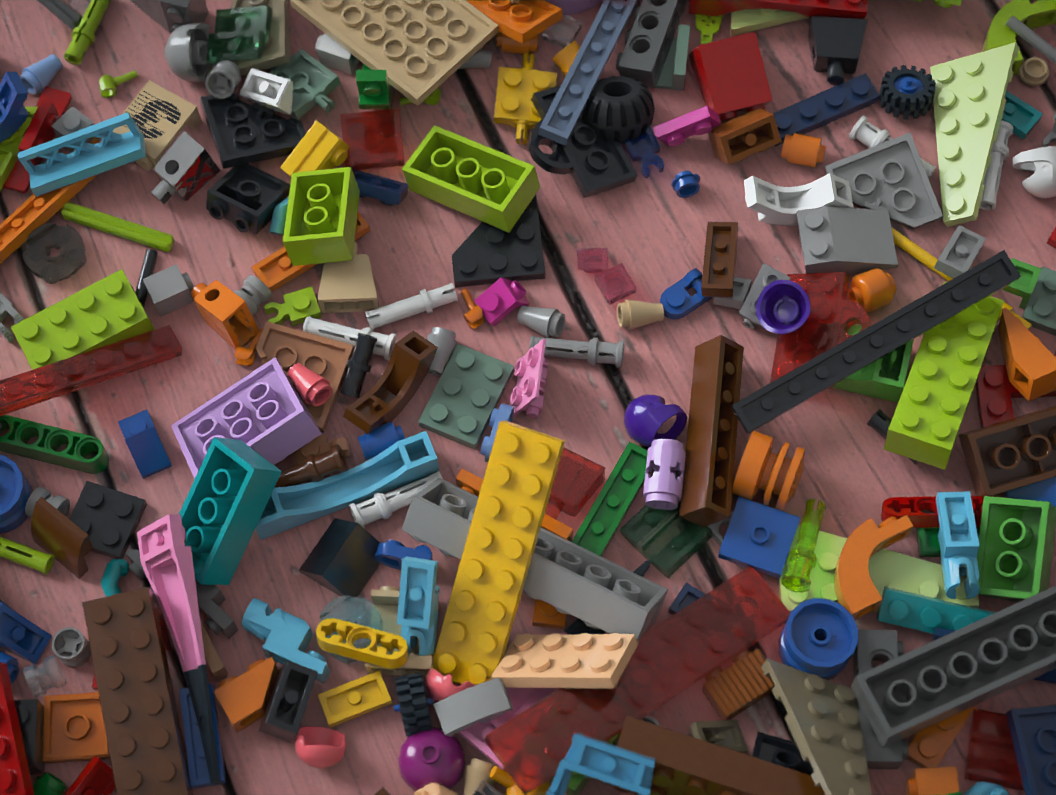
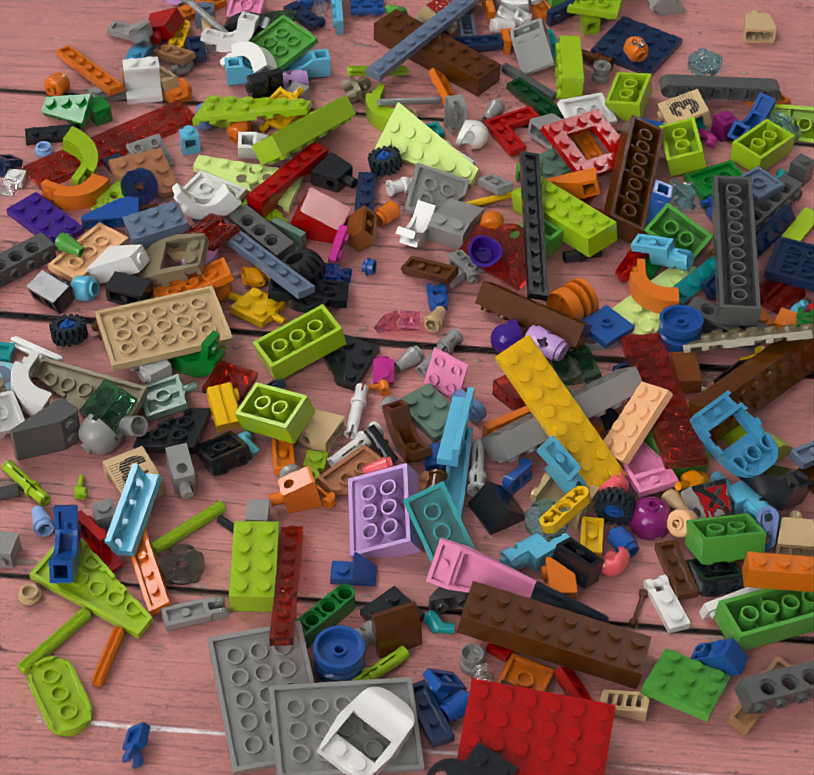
camera: 65 degrees left, 20 degrees down
white slope [239,68,293,115] -> none
light grey slope [433,678,513,736] -> none
clear neon green pin [781,499,826,593] -> none
none -> medium azure fence [436,387,474,467]
none -> blue brick [607,526,639,558]

